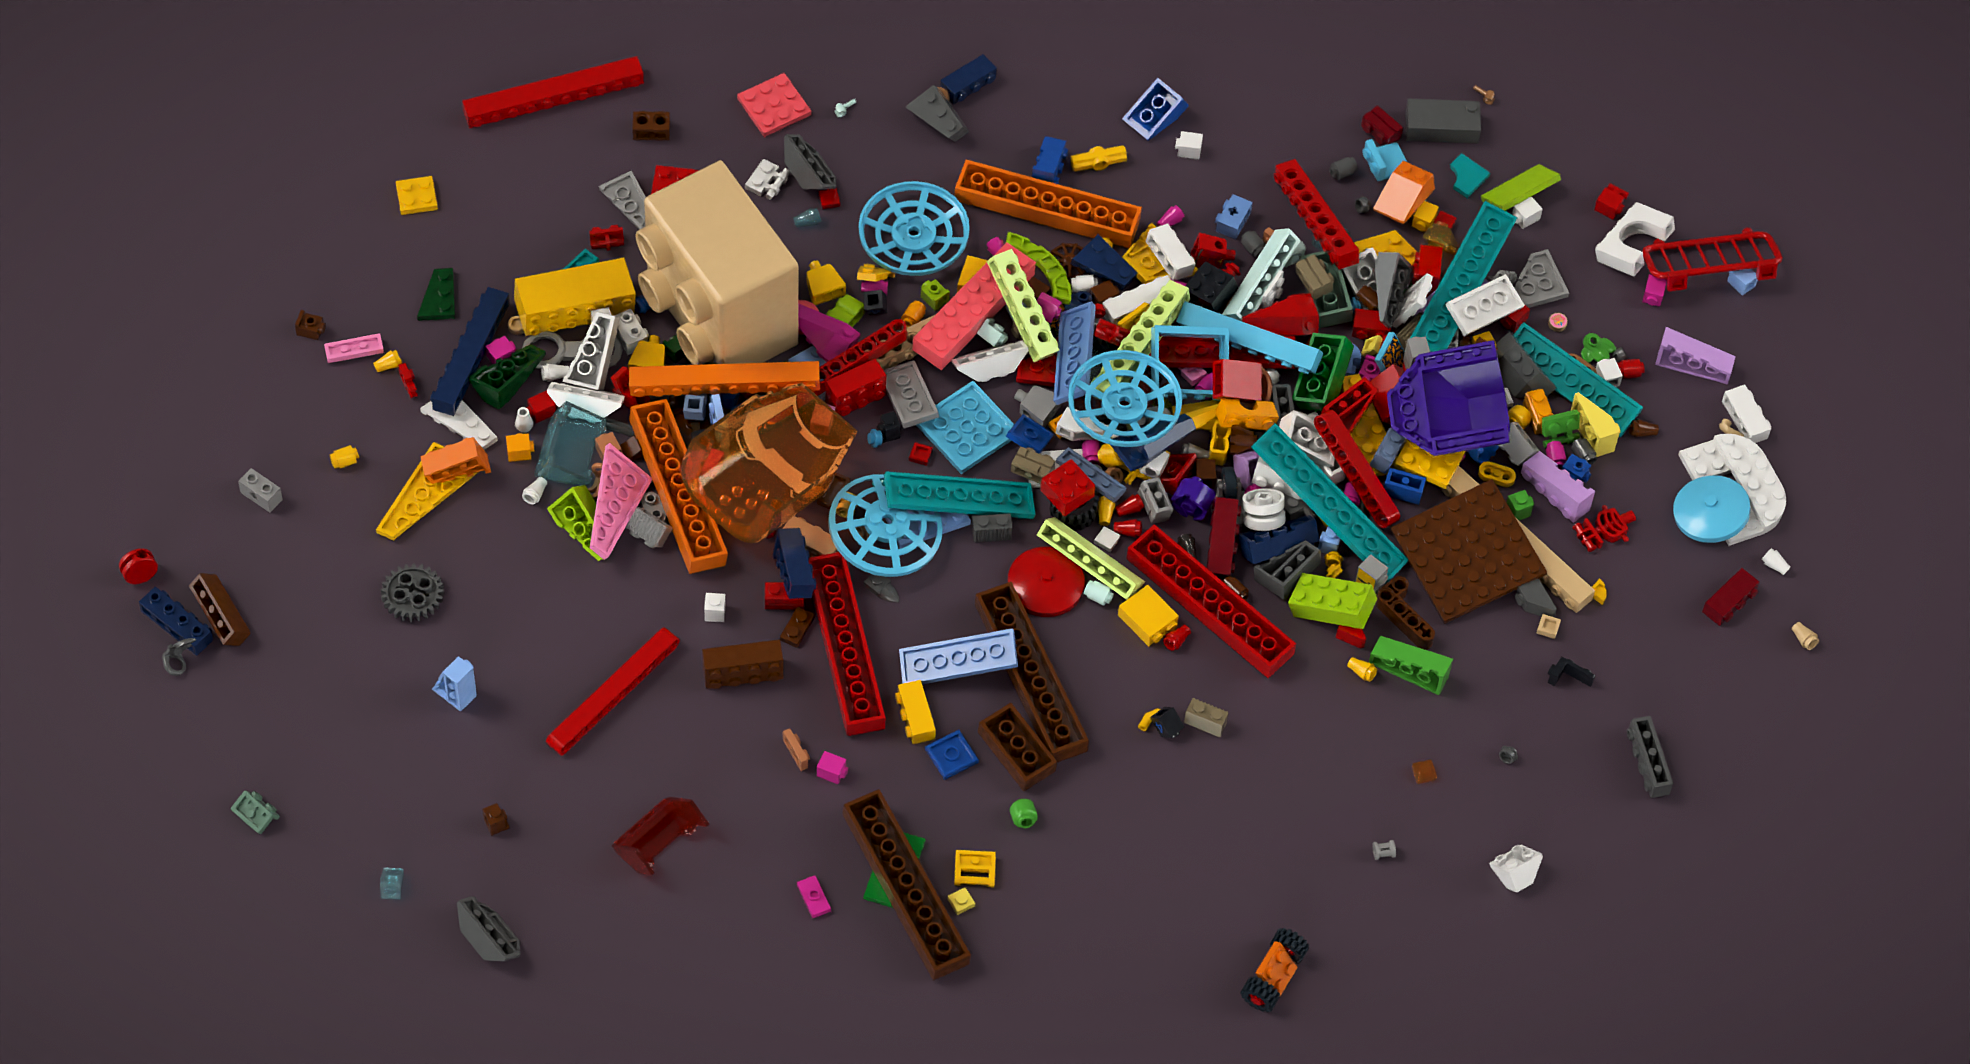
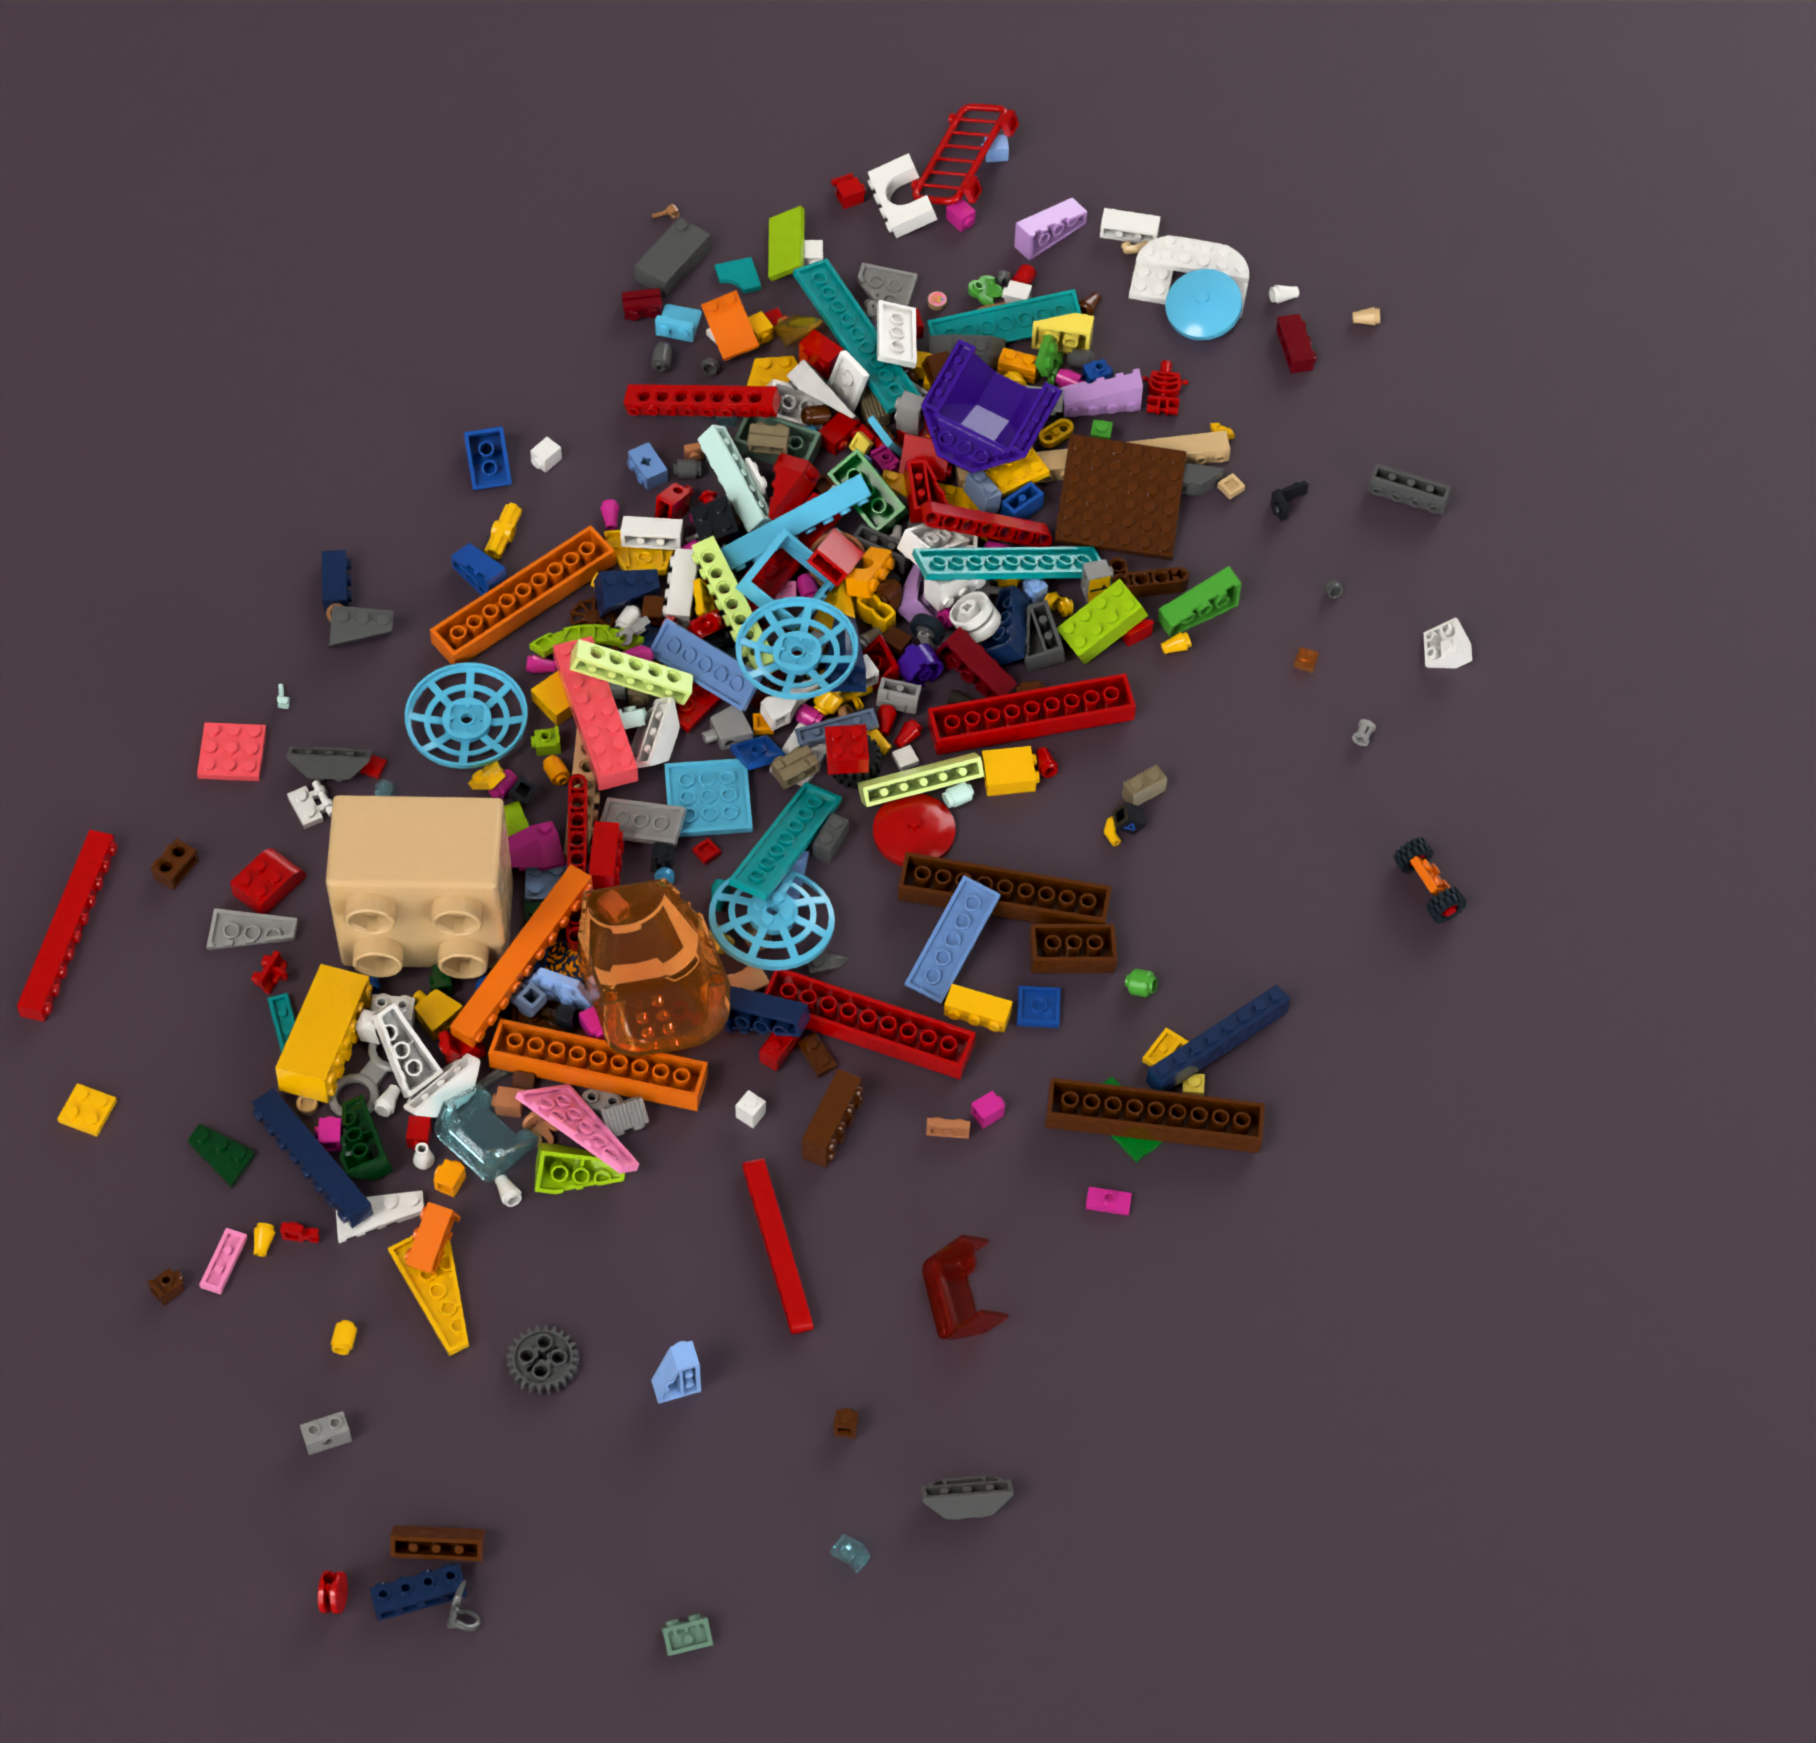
camera: 55 degrees left, 0 degrees up
none -> light grey plate [615,616,650,646]
none -> dark blue brick [1146,984,1291,1091]

